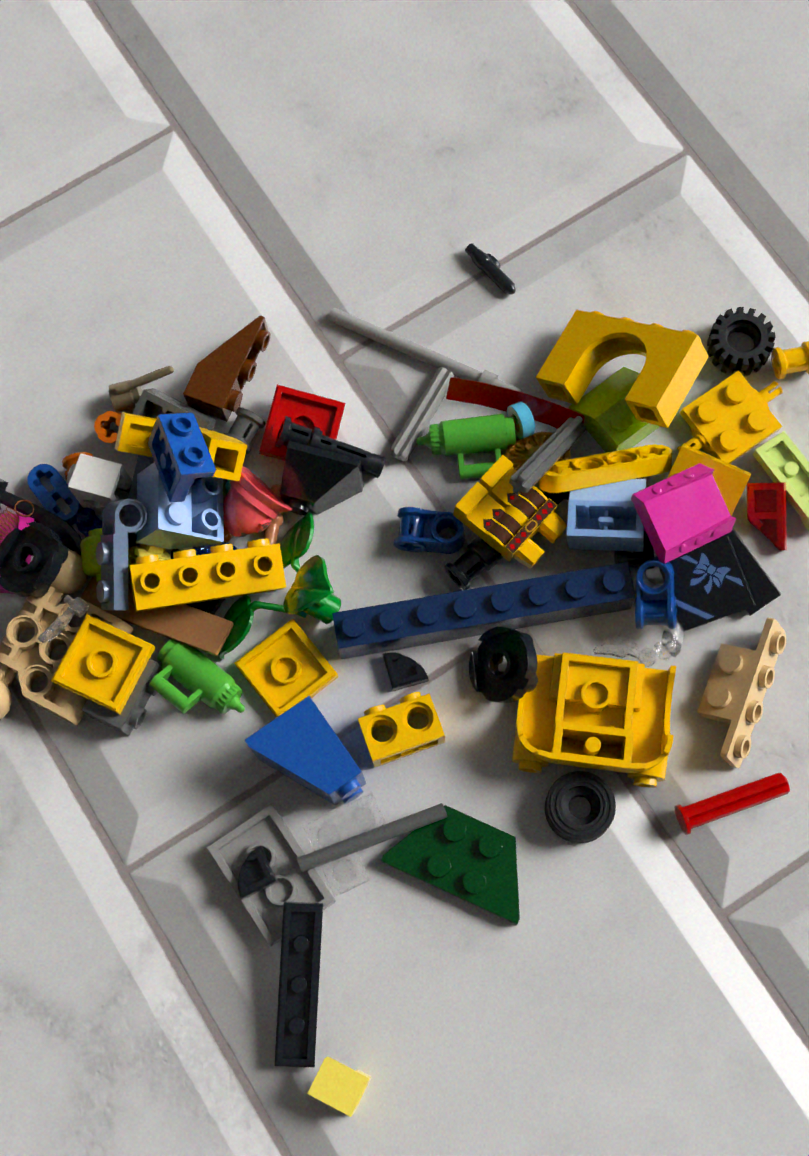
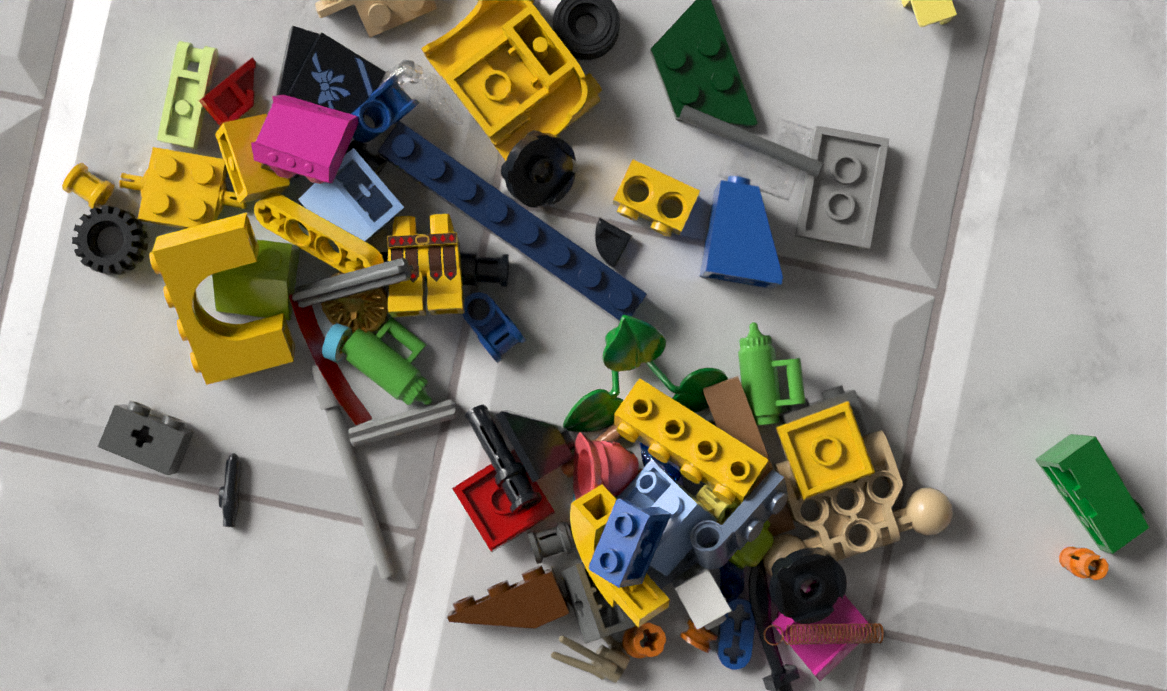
camera: 145 degrees left, 15 degrees up
clear piece [38,595,89,643] -> none
yellow tile [234,618,339,718] -> none
black tile [237,846,278,900] -> none
black tile [274,901,323,1067] -> none
none -> dark grey brick [97,400,194,475]

